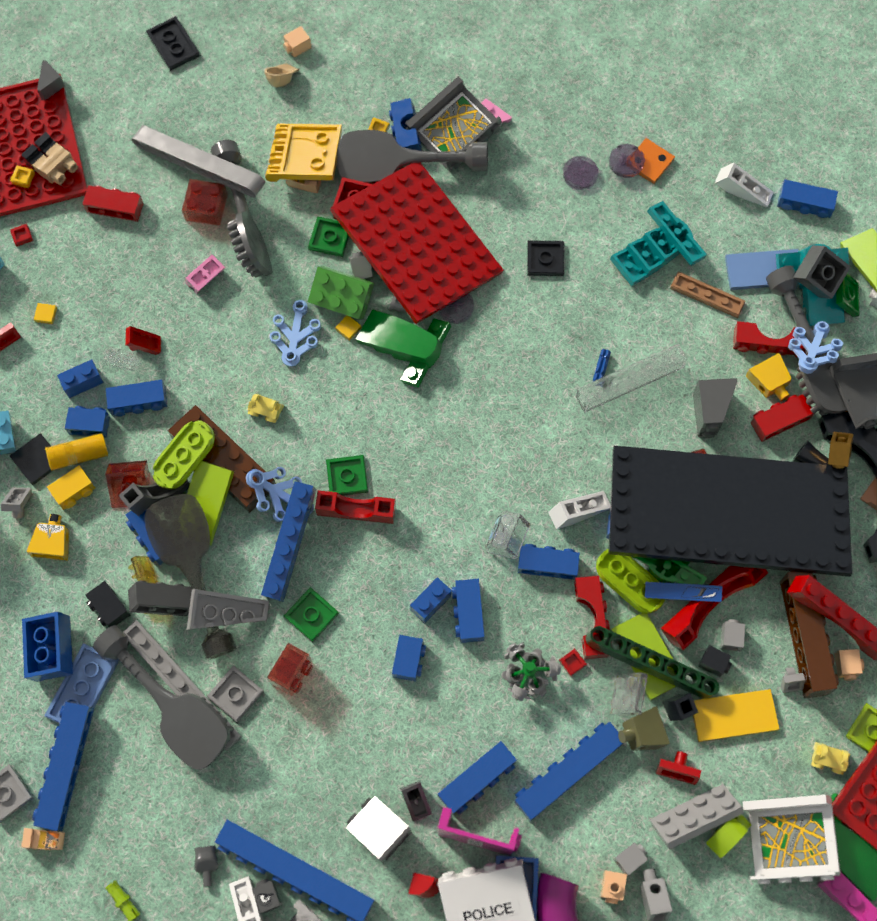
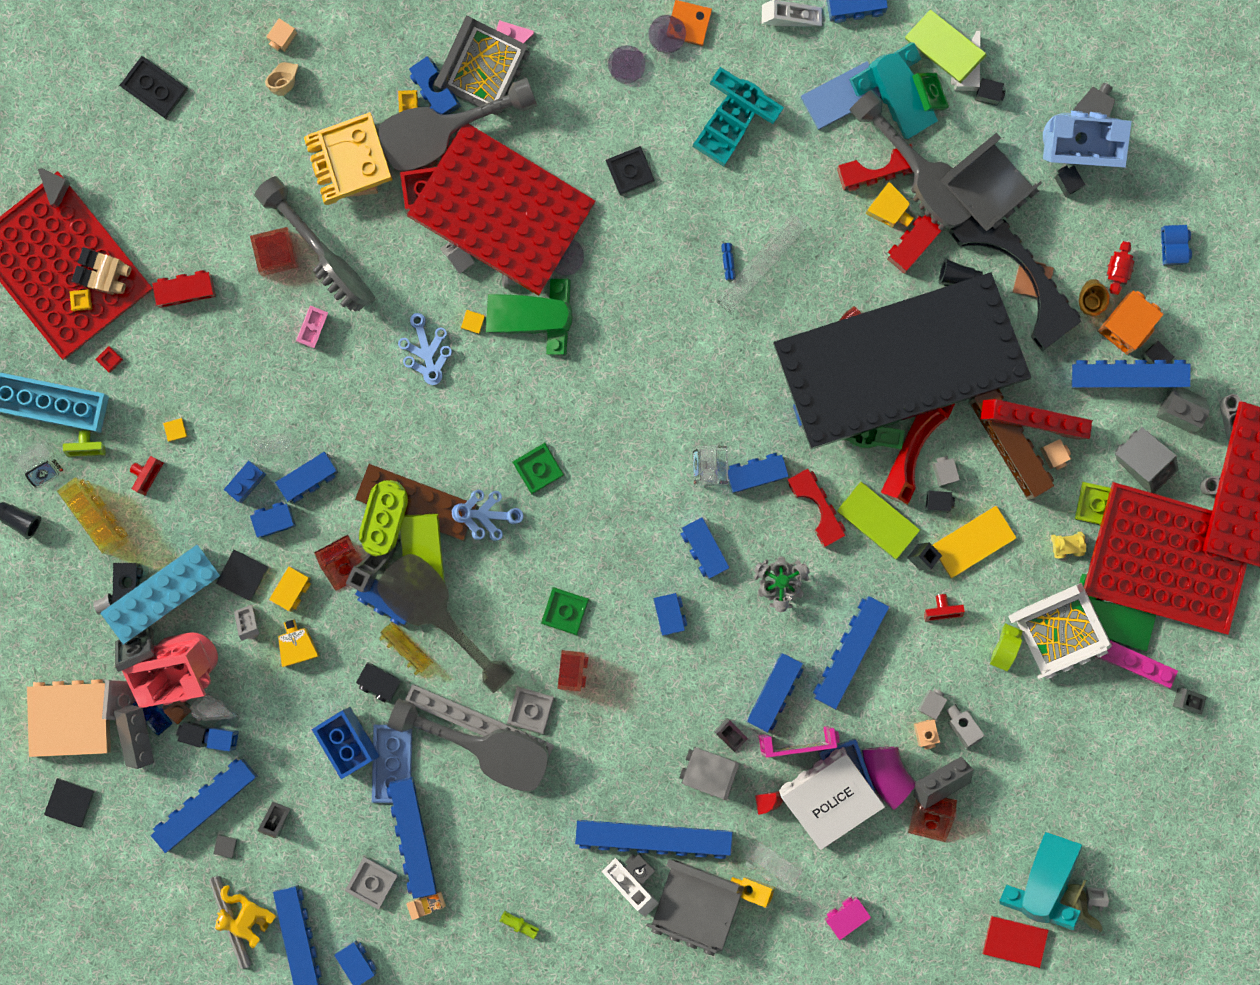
camera: 30 degrees left, 15 degrees up
yellow piece [45,433,108,471] -> none
red tile [125,326,161,355] -> none
dark grey brick [128,581,192,616] -> none
light grey beam [131,125,266,198] -> none
light grey wing [187,589,269,630] -> none
dark grey piece [194,846,218,887] -> none
light yellow piece [247,394,284,423] -> none
blue brick [261,481,317,602] -> none
bright green brick [307,266,375,319] -> none
green tile [308,216,349,258] -> none
red arch [315,490,396,524] -> none
blue brick [410,577,452,624] -> none
white slope [548,491,610,529] -> none
red tile [559,649,587,677] -> none
dark green beam [586,626,720,699] -> none
lime tile [596,549,665,614] -> none
clear plate [610,672,648,716] -> none
olive torso [618,706,670,751] -> none
blue sticker [645,582,722,602] -> none
light grey plate [650,784,744,850] -> none
medium nougat tile [670,272,746,318] -> none
dark grey slope [693,378,737,438] -> none
light grey tile [781,667,805,693] -> none
light blue plant [788,321,843,374] -> none
dark grey brick [793,246,851,299] -> none
pearl gold brick [828,432,853,468] -> none

